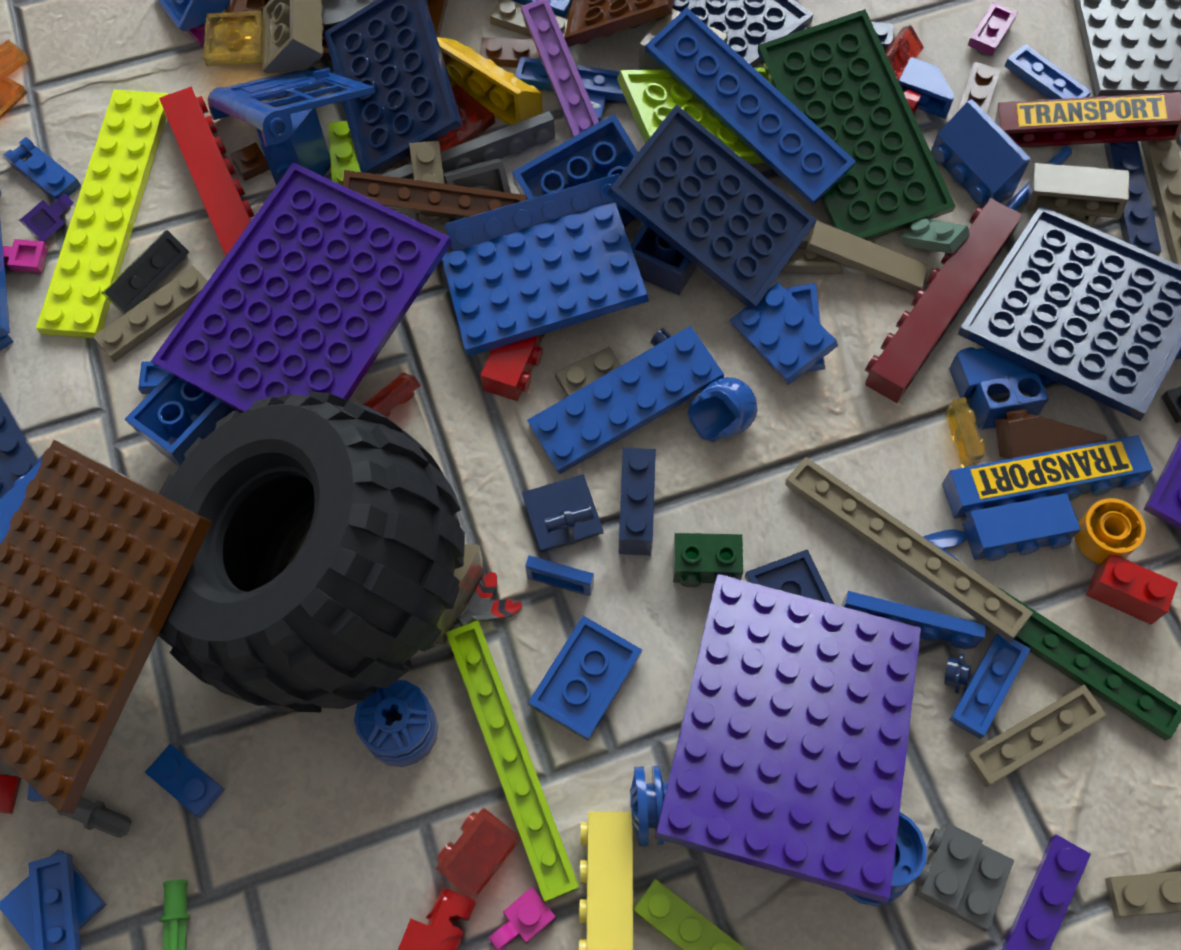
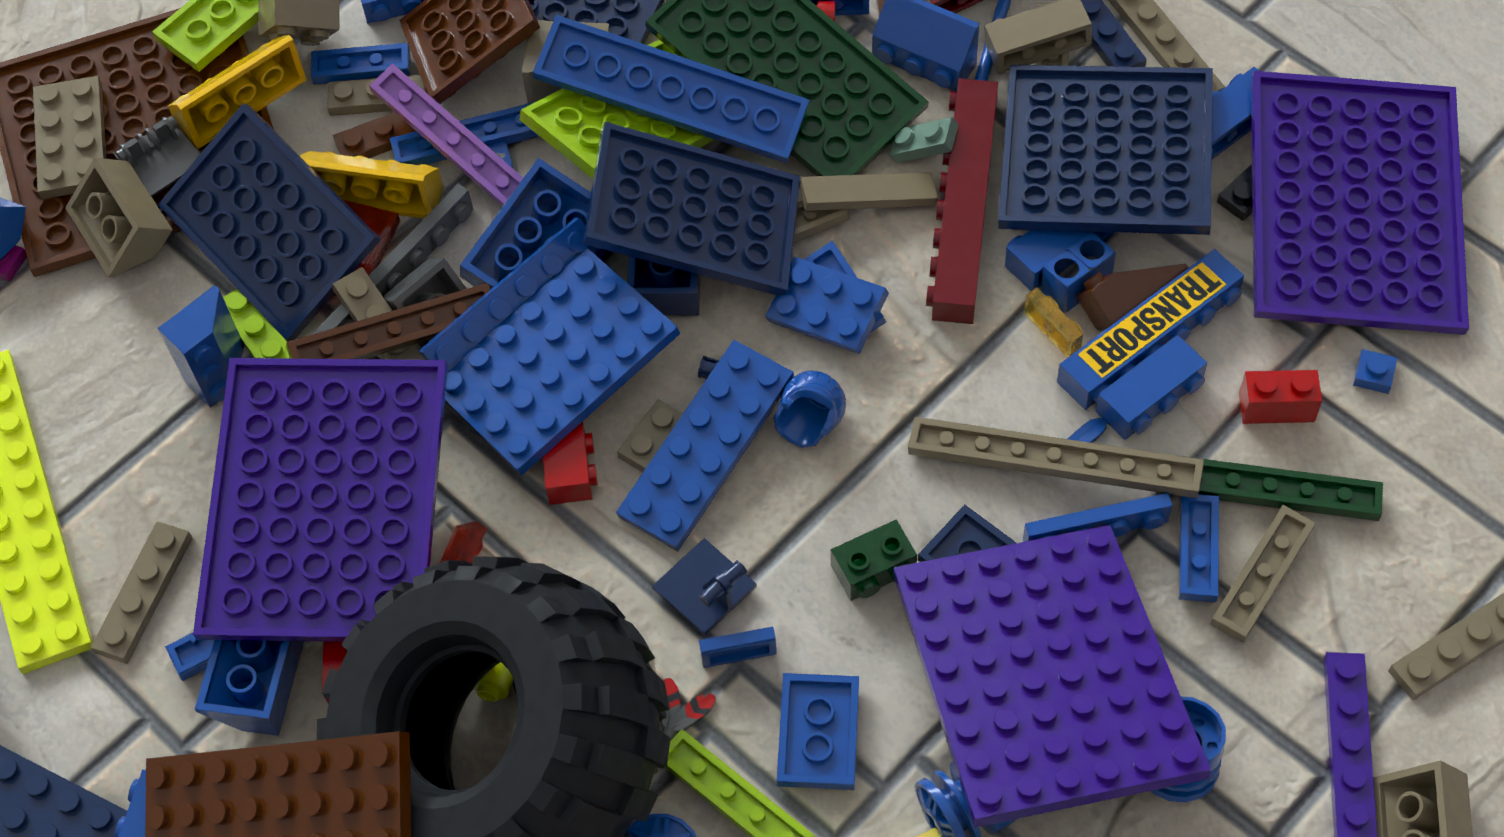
camera: 25 degrees left, 5 degrees down
black plate [102,230,189,314] -> none
red brick [159,86,255,256] -> none
clear yellow plate [203,11,264,66] -> none
blue door [208,67,375,146] -> none
reddish brown plate [230,142,270,181] -> none
dark blue brick [618,448,656,556] -> none
dark grey plate [914,823,1014,931] -> none
dark blue plate [944,654,971,694] -> none
light orange piece [1074,498,1146,564] -> none

